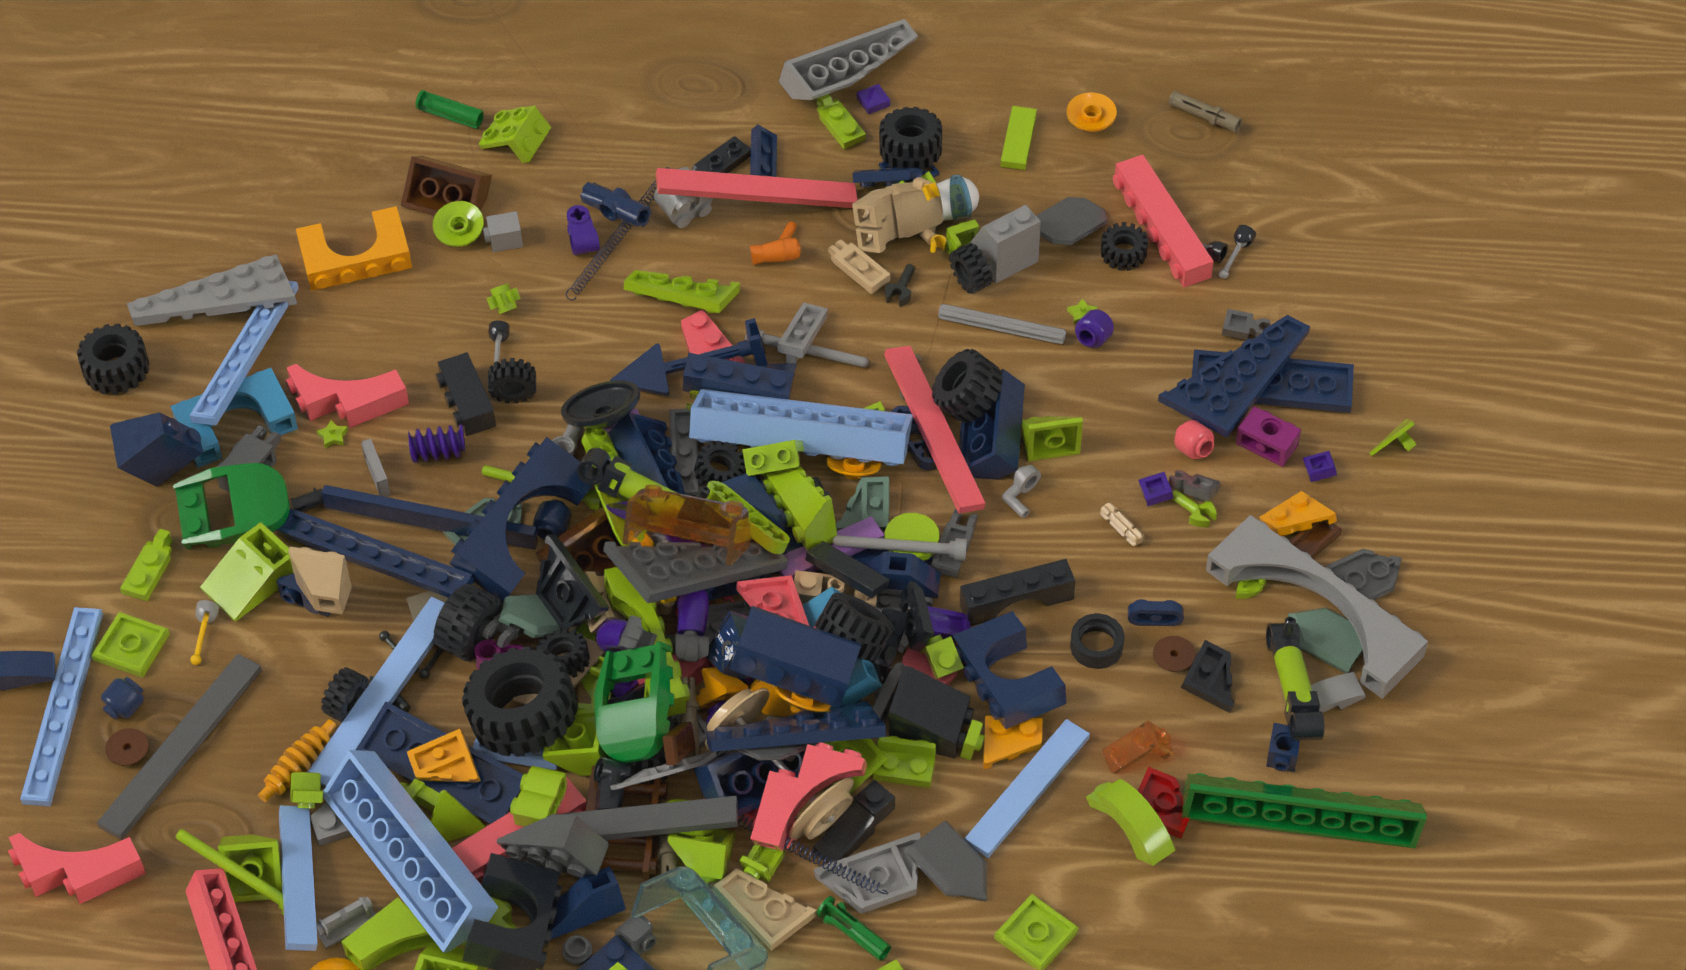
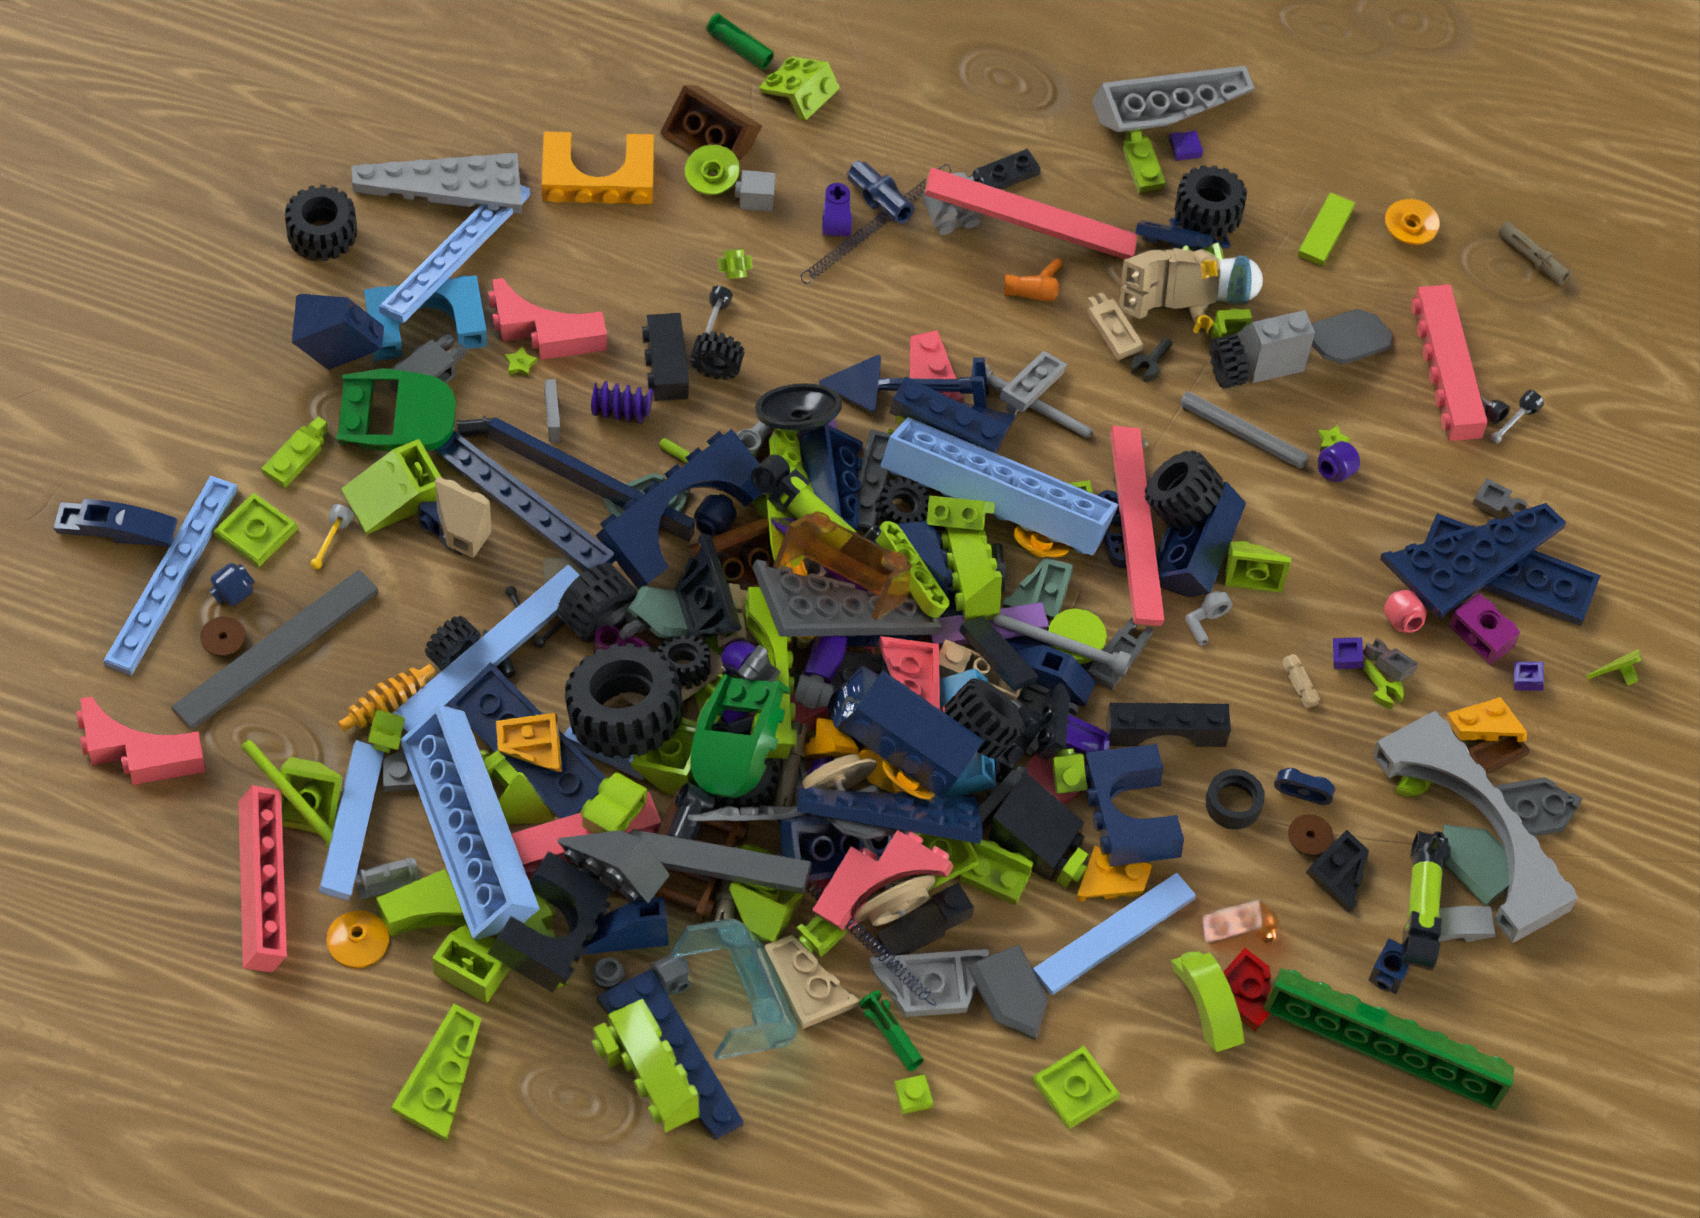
camera: 10 degrees right, 5 degrees up
lime wing [624,270,740,313] -> none
reddish brown tile [663,722,696,765] -> none
dark blue plate [750,124,777,177] -> none
black tyre [1101,222,1148,271] -> none

